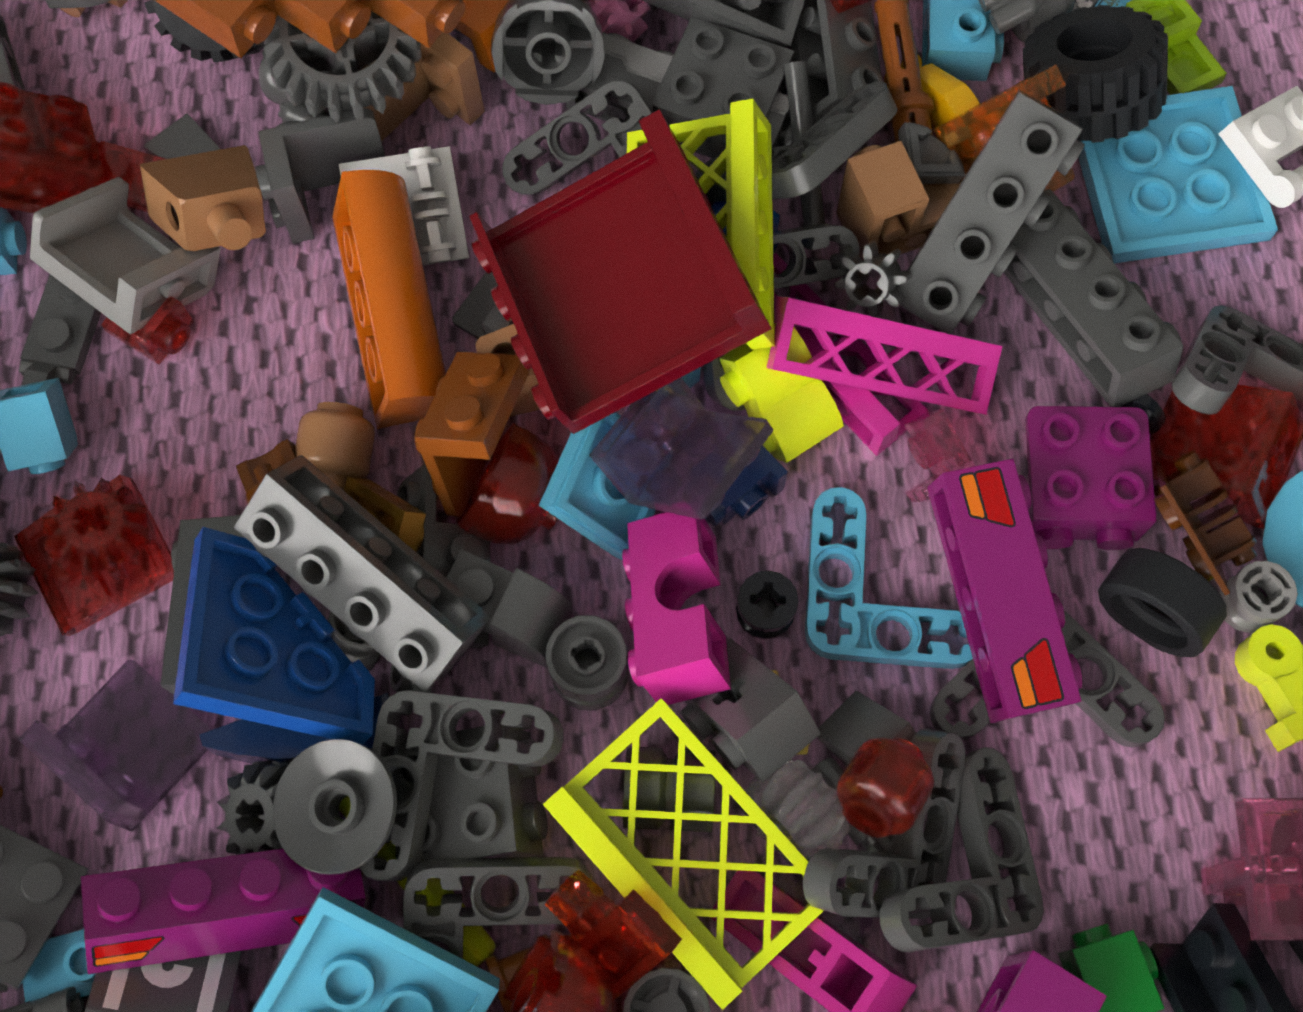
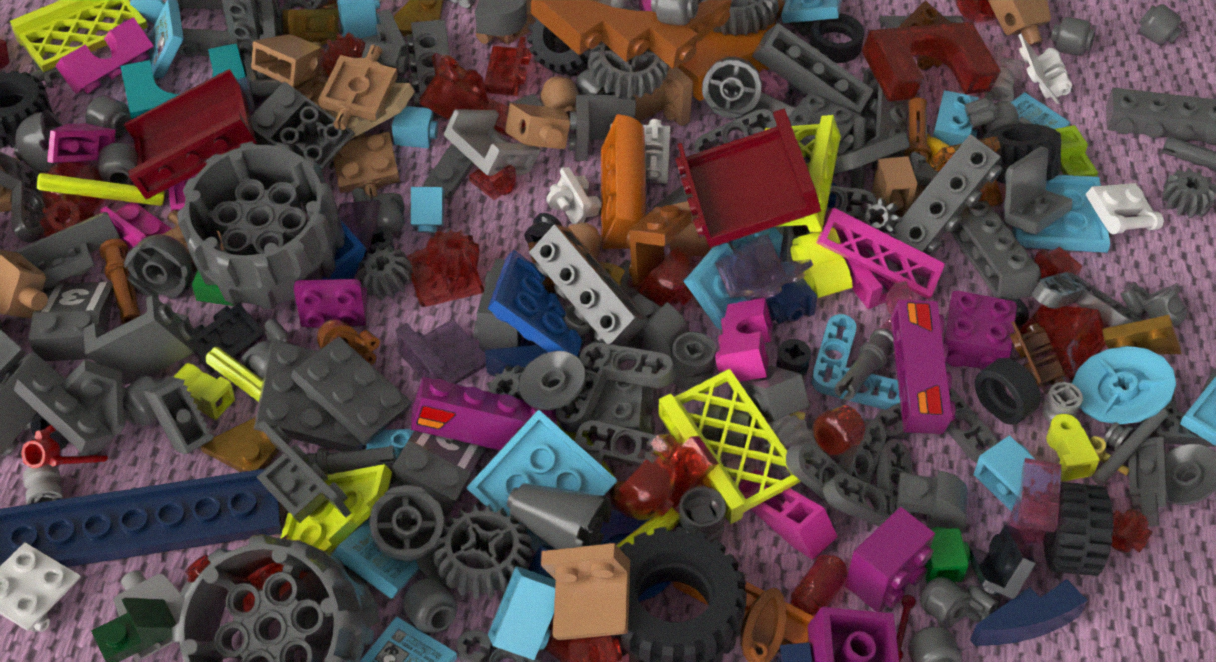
camera: 10 degrees right, 20 degrees down
none -> clear red bracket [484,37,531,96]
none -> black wheel [524,213,562,243]
none -> medium nougat head [540,76,581,118]
none -> white hips [547,167,602,224]
none -> dark grey pin [835,328,895,400]
none -> dark grey brick [896,470,968,534]
none -> medium azure brick [973,435,1060,522]
none -> dark grey bracket [1003,146,1072,234]
none -> clear red bracket [1034,247,1082,279]

